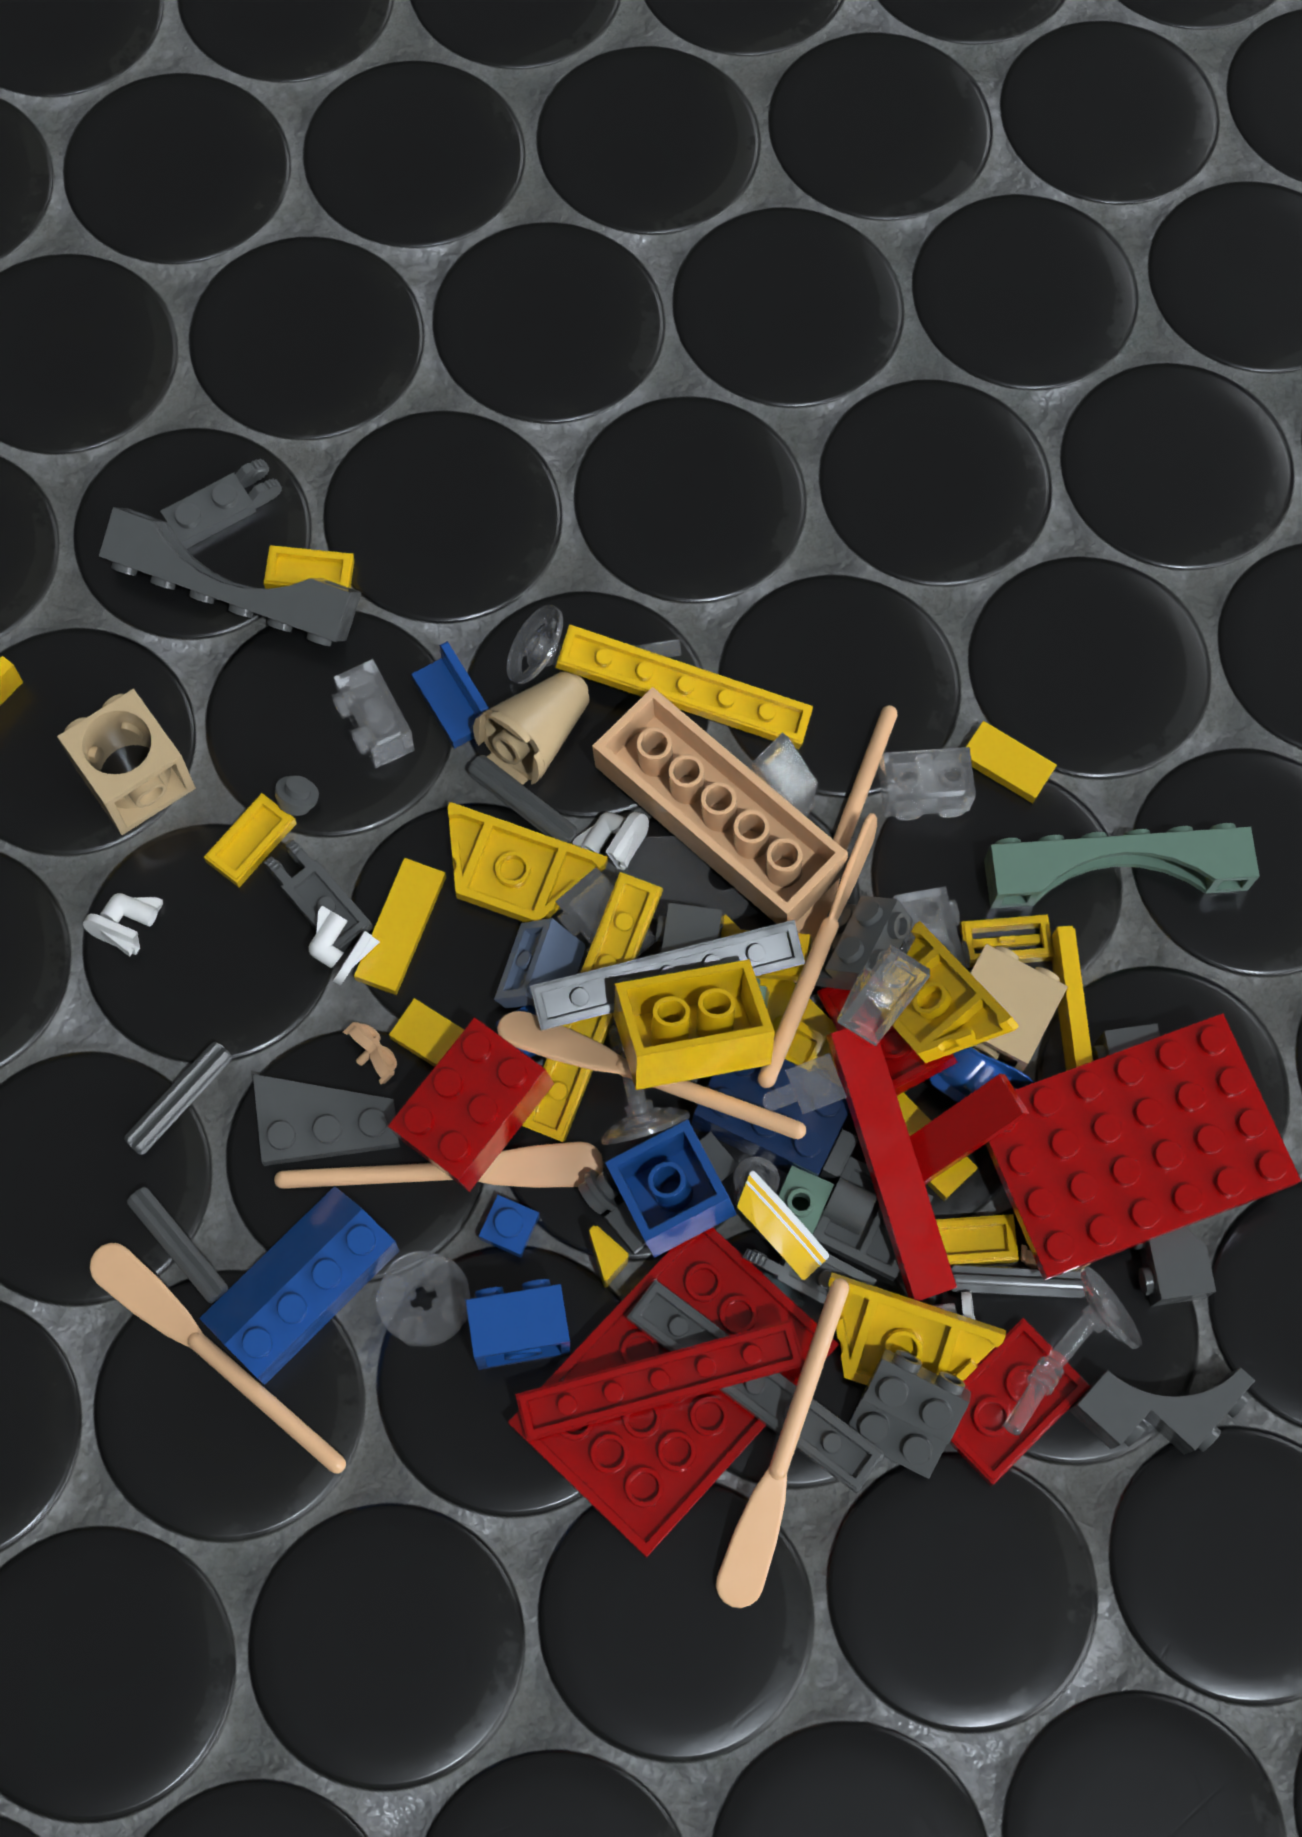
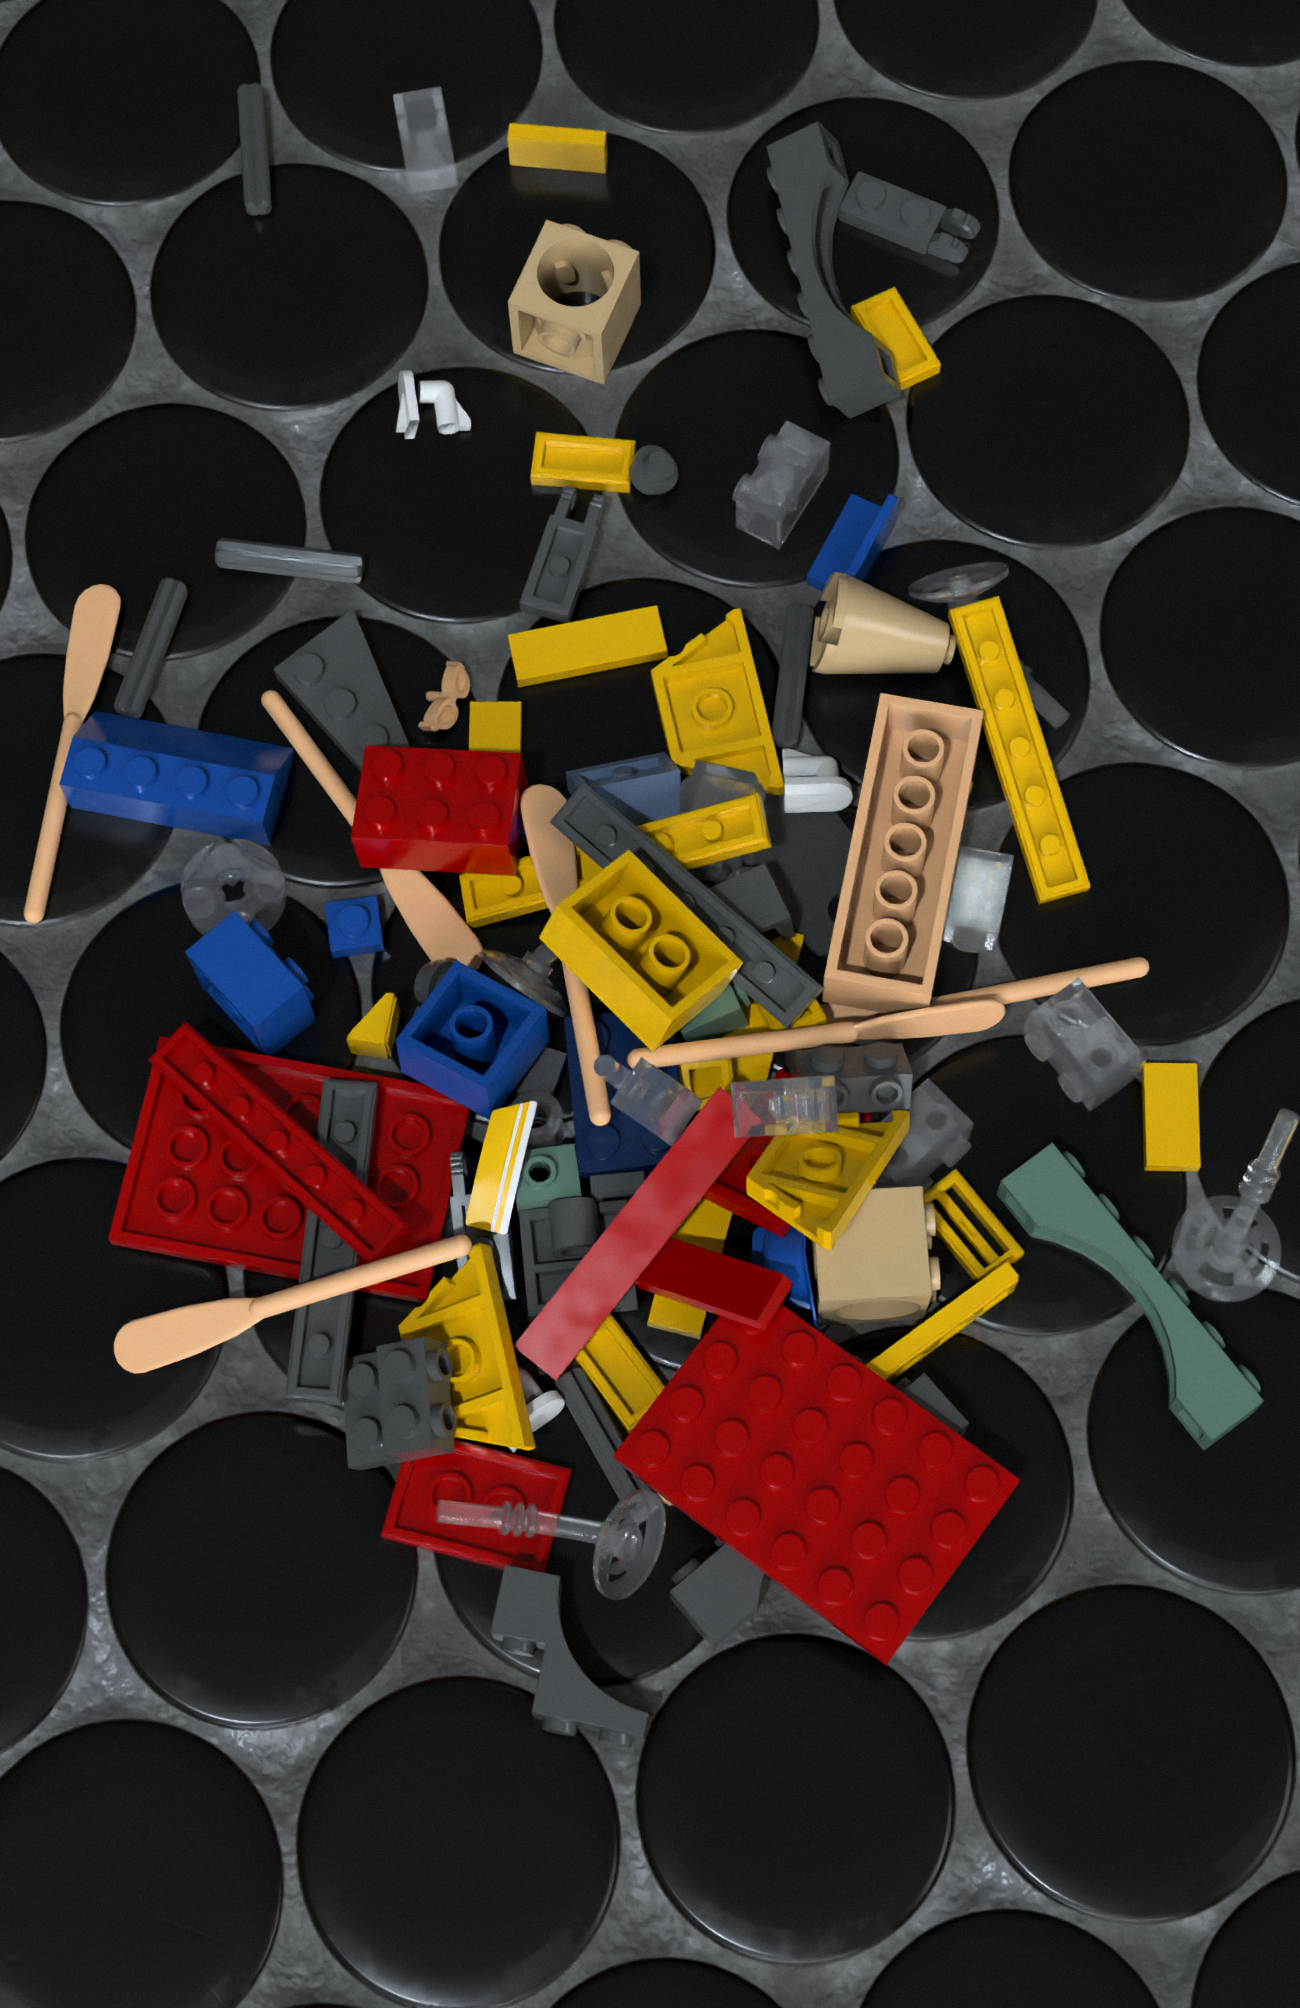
camera: 65 degrees right, 0 degrees up
white piece [308,906,380,986] -> none
none -> clear dish [1172,1109,1300,1302]

